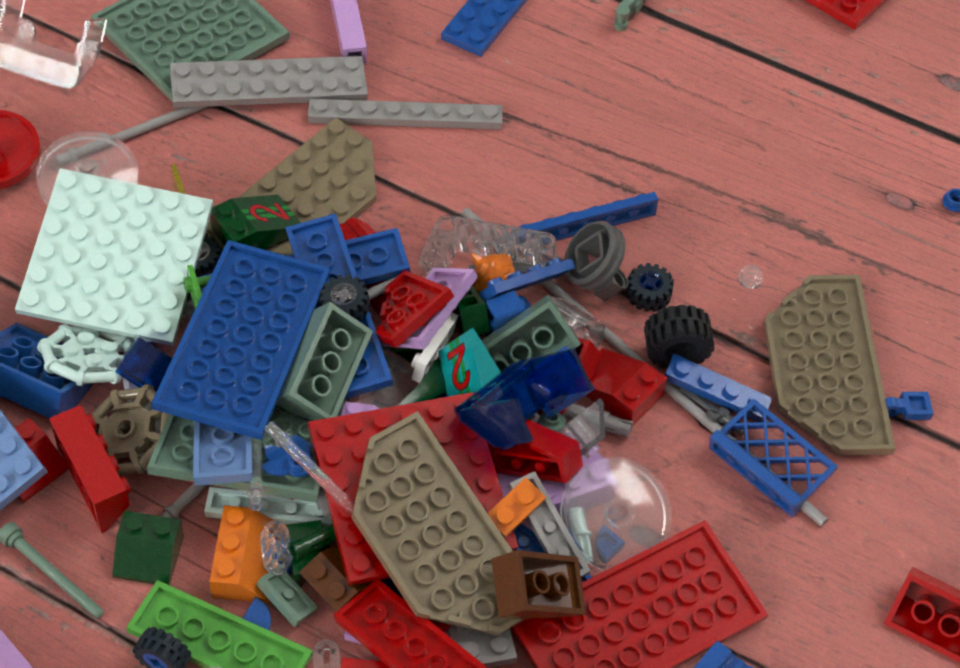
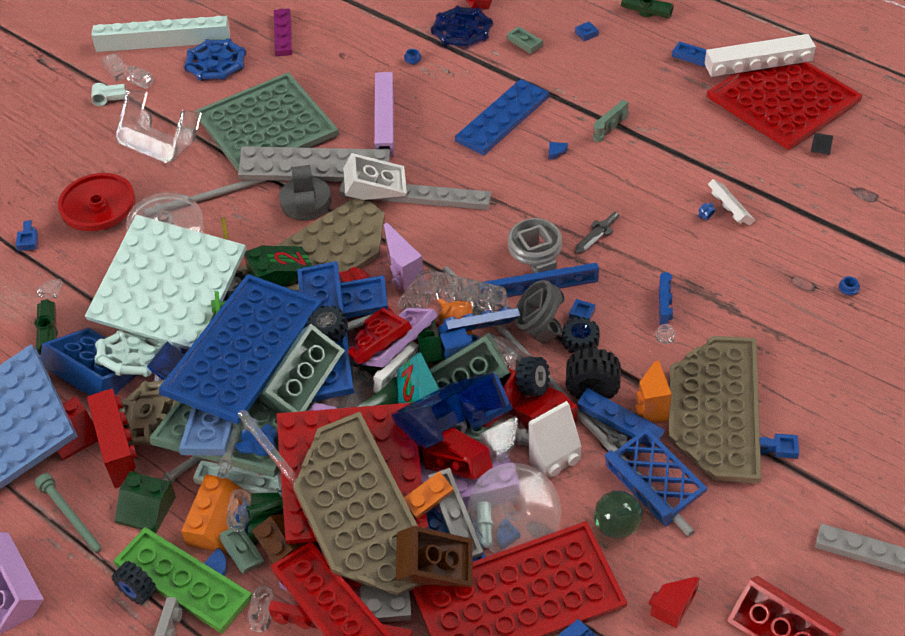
camera: 15 degrees right, 5 degrees down
none -> dark grey piece [279,165,331,220]
none -> white slope [343,153,407,200]
none -> lavender slope [384,223,424,294]
none -> light grey piece [508,218,562,273]
none -> black wheel [516,357,550,396]
none -> white slope [529,401,582,480]
none -> blue tile [548,142,568,159]
none -> blue plate [569,299,596,320]
none -> dark grey sword [575,212,619,253]
none -> clear green piece [594,490,642,539]
none -> orange slope [634,360,672,424]
none -> red slope [649,577,700,628]
none -> blue plate [659,272,673,329]
none -> blue plate [698,203,716,221]
none -> white plate [708,179,755,225]
none -> black plate [811,133,833,155]

